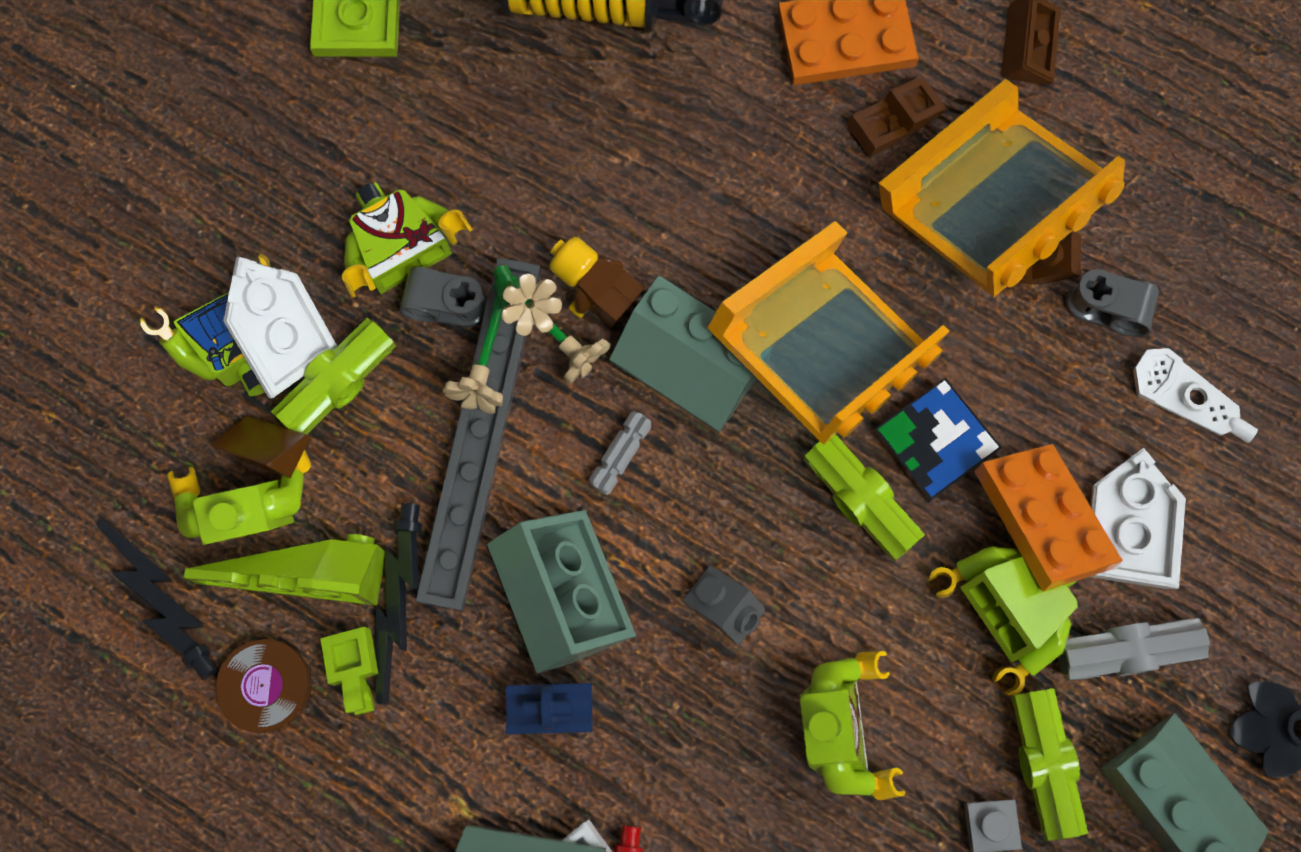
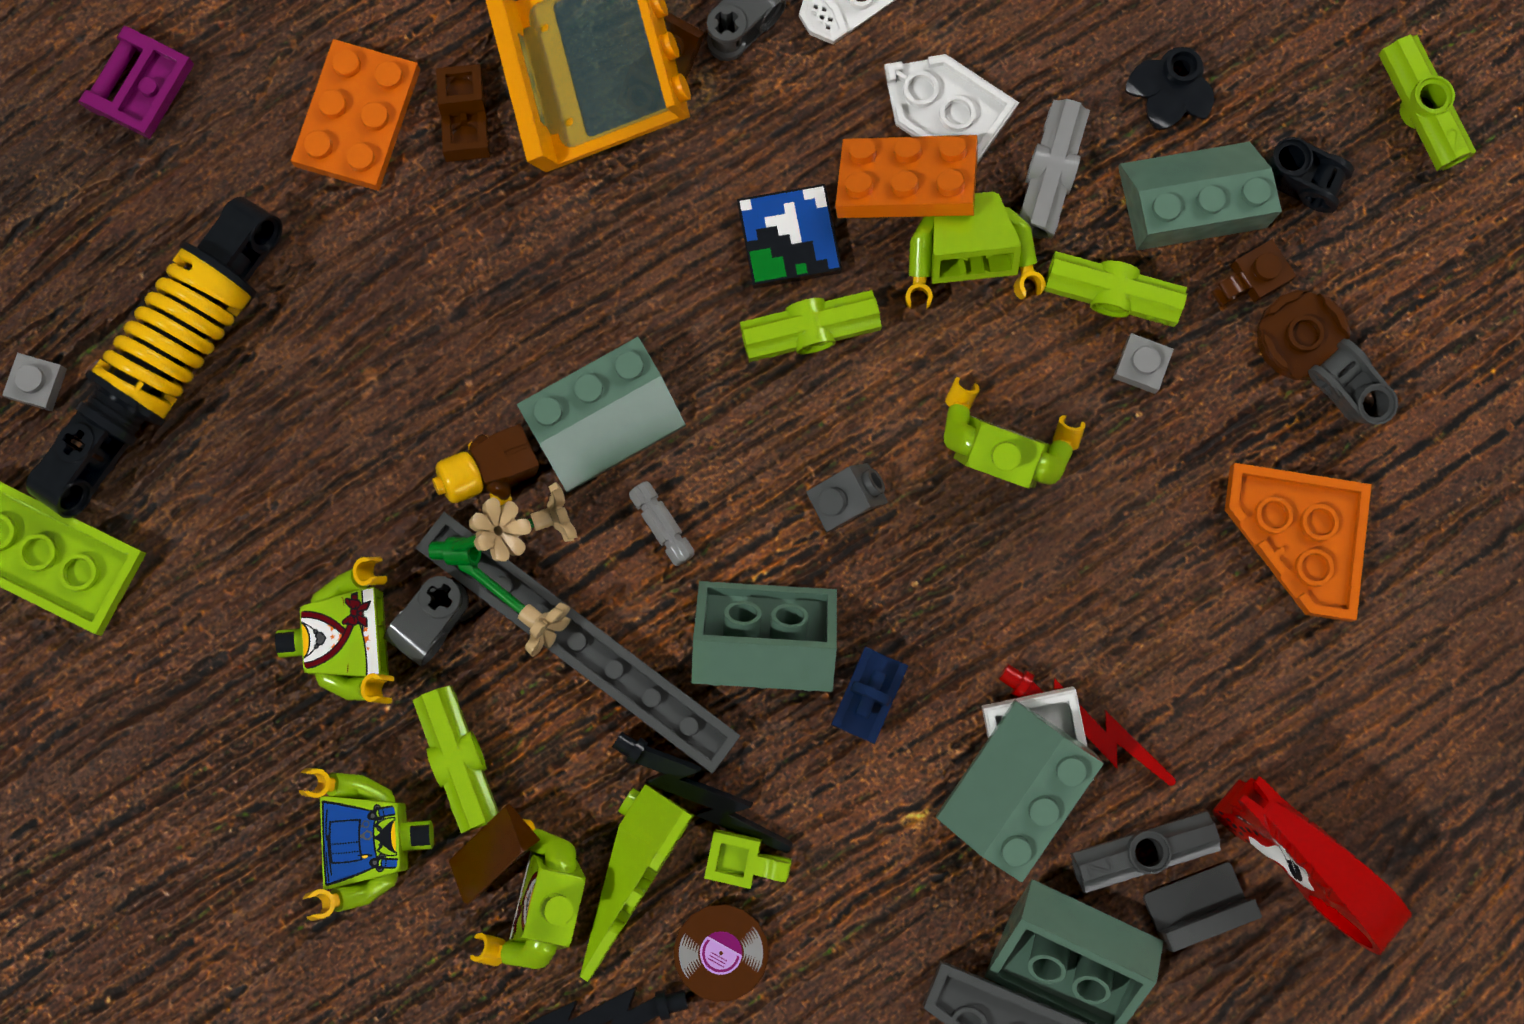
camera: 70 degrees left, 5 degrees up
white tile [223,257,337,399] -> none
panel [707,221,949,445] -> none

